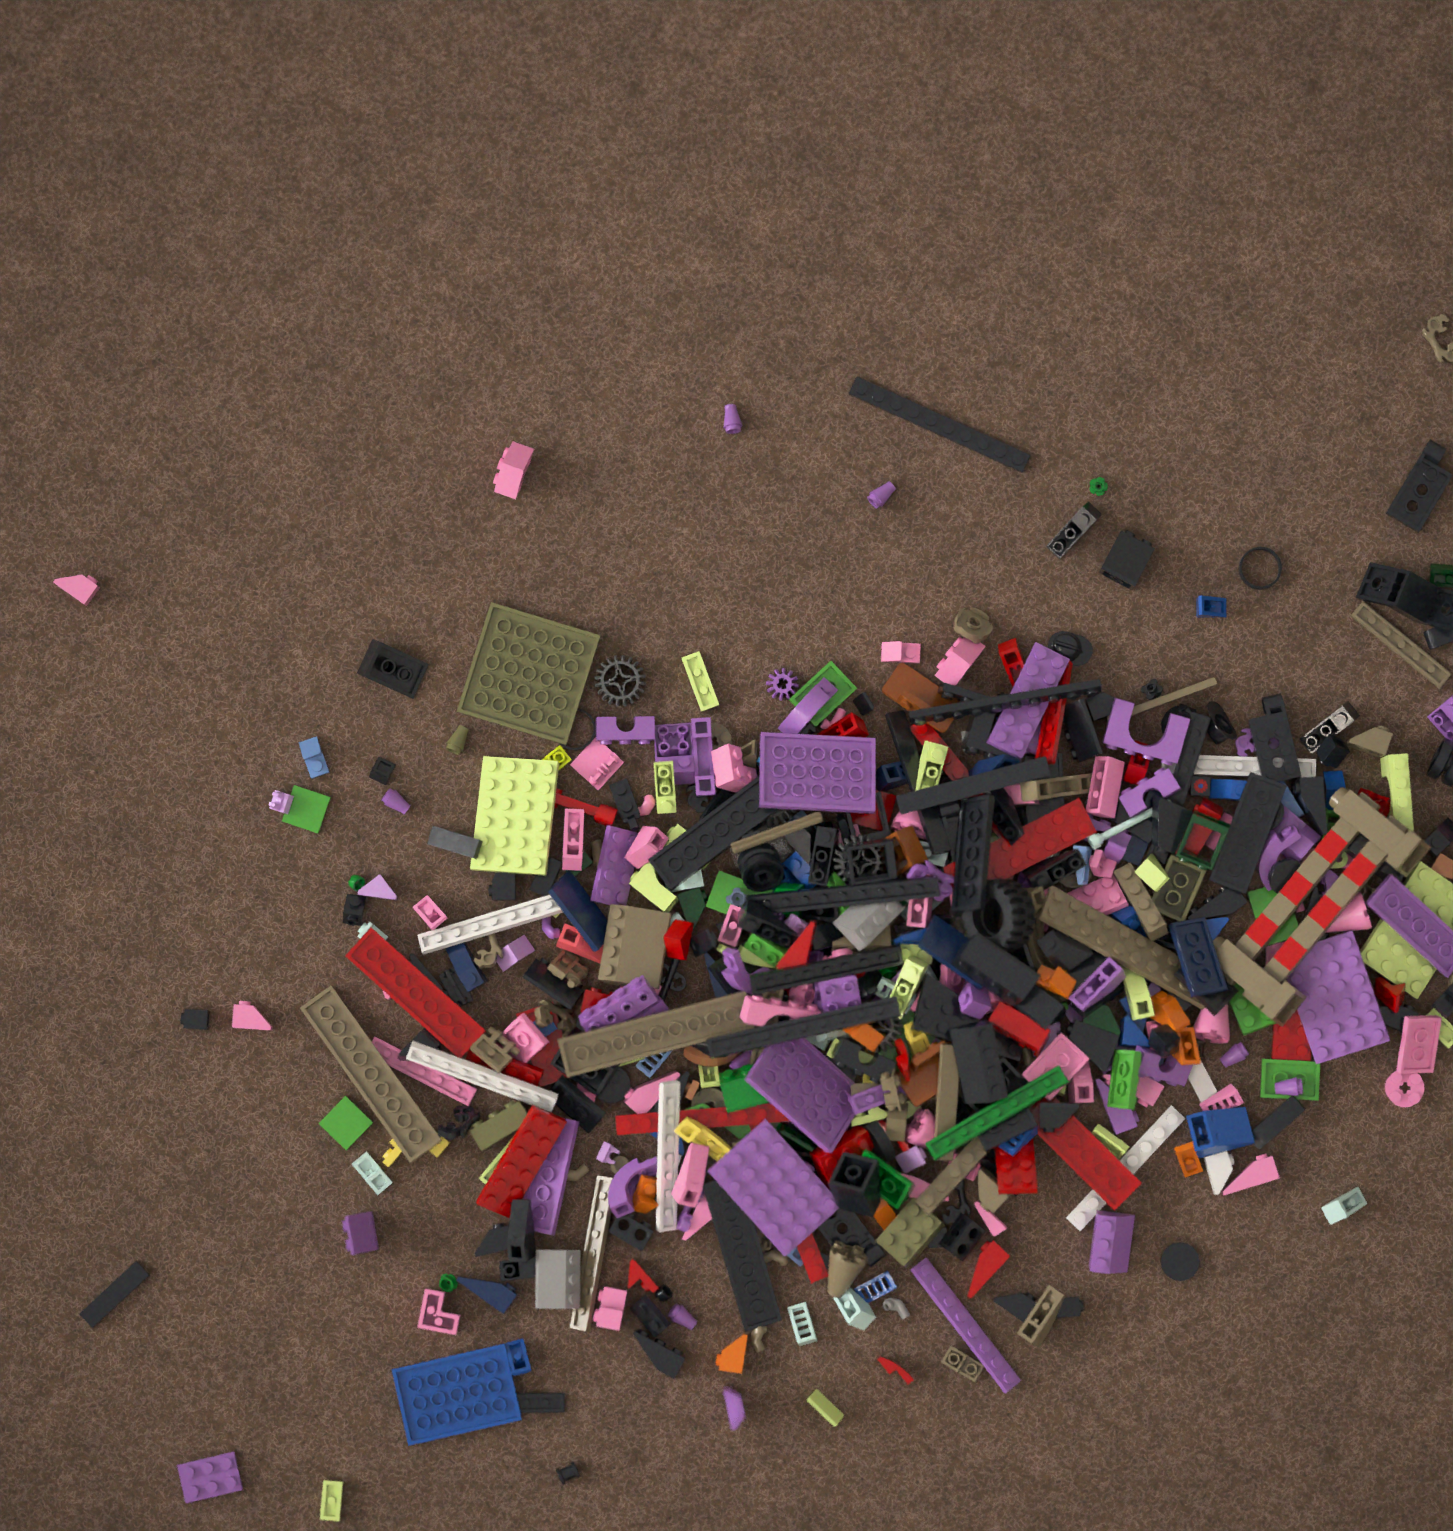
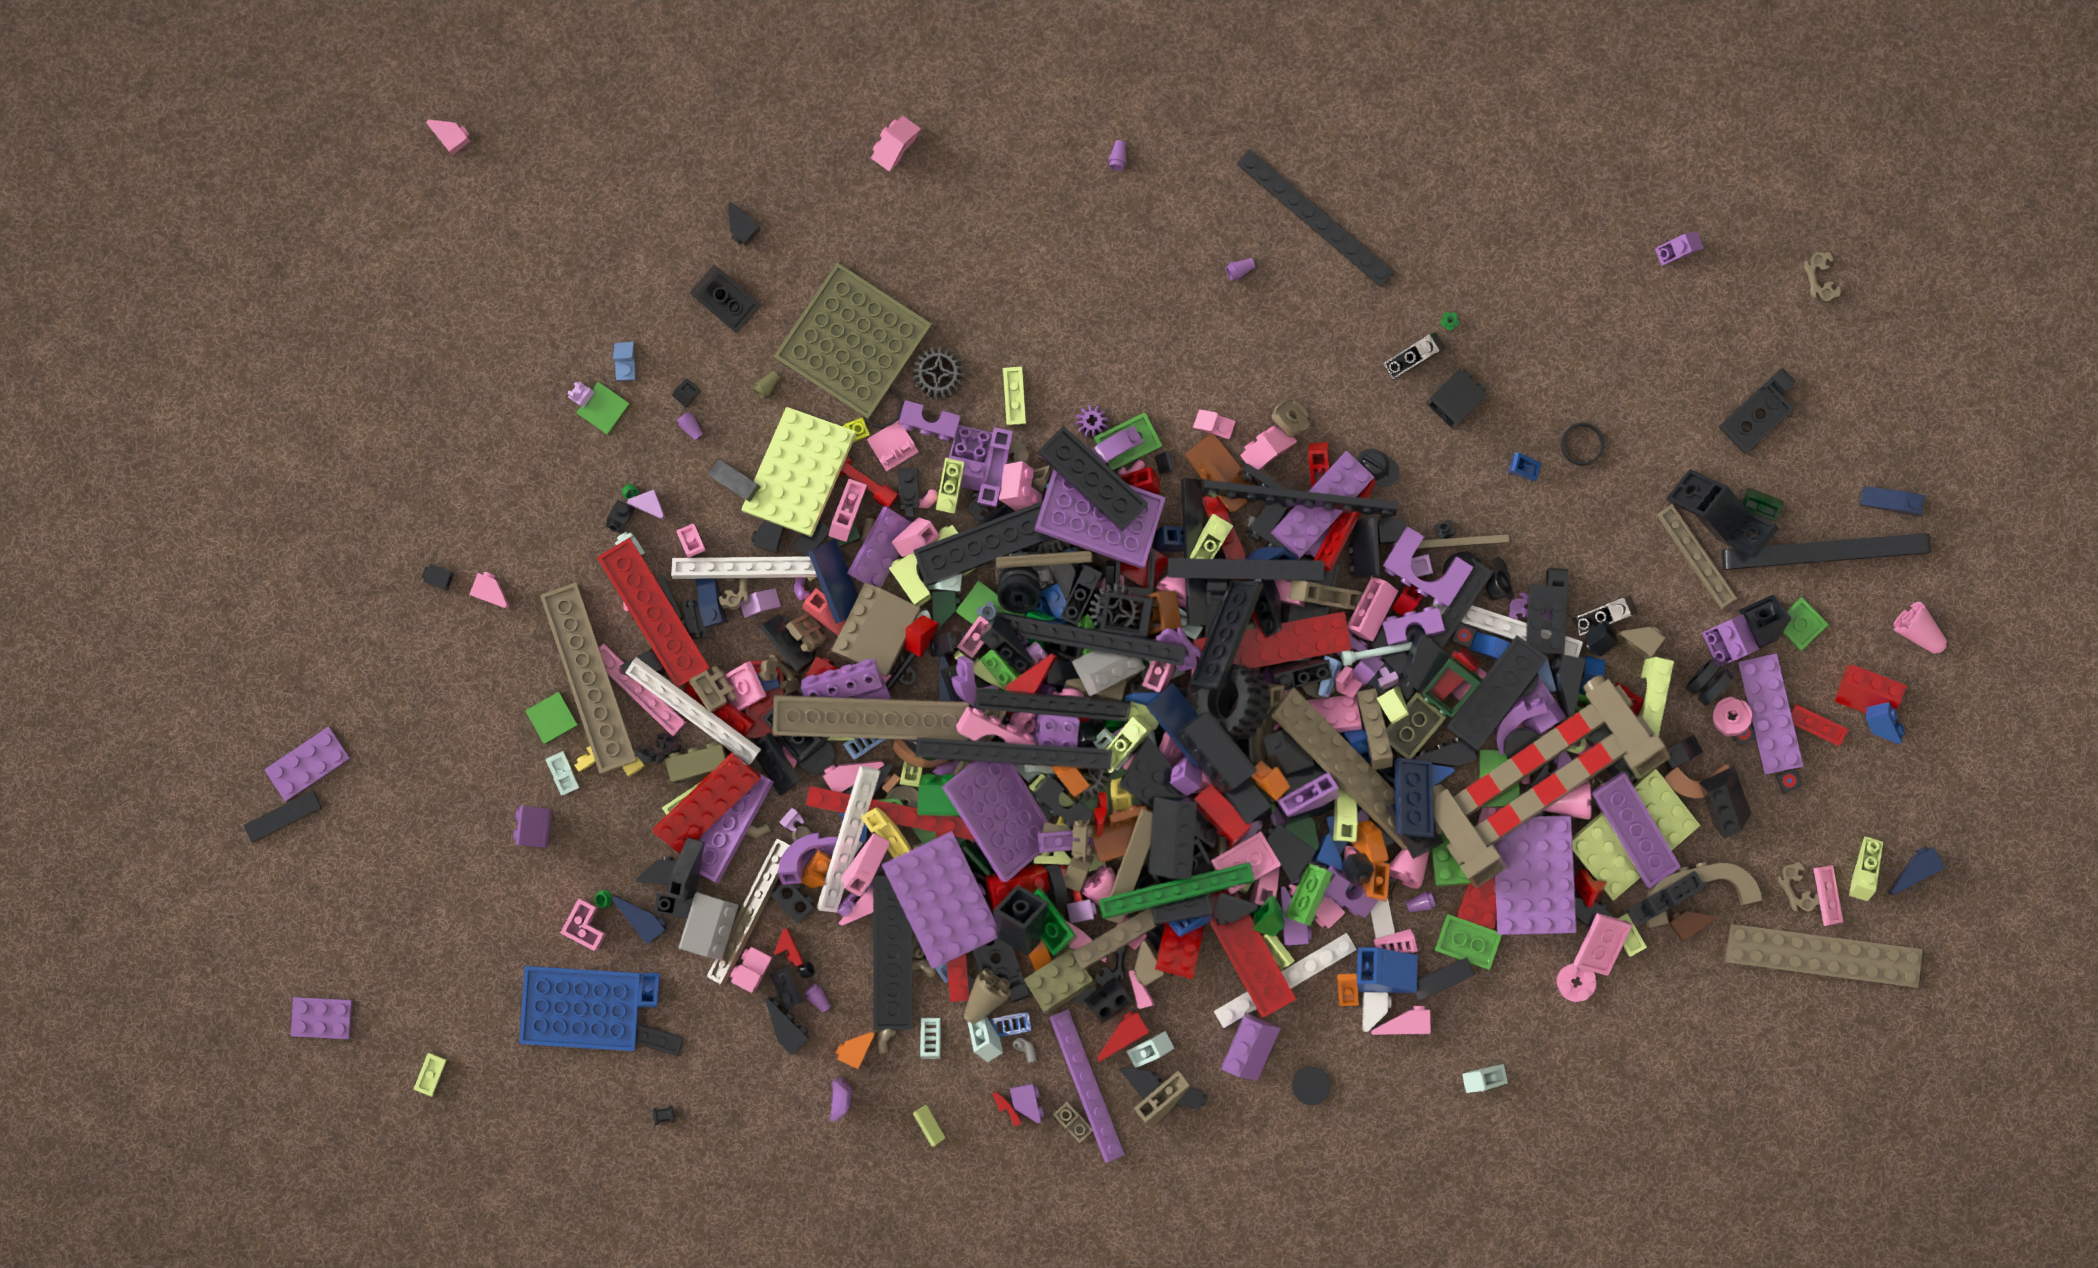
camera: 15 degrees right, 0 degrees up
medium lavender cone [1275,1077,1303,1096] -> none
none -> medium lavender plate [264,727,351,802]
none -> black slope [728,201,761,246]
none -> medium lavender slope [1010,1083,1044,1123]
none -> black plate [1037,425,1148,532]
none -> light aqua slope [1127,1031,1174,1068]
none -> green slope [1253,895,1285,937]
none -> lavender tile [1378,667,1399,691]
none -> lavender tile [1411,554,1433,577]
none -> medium lavender slope [1655,231,1704,266]

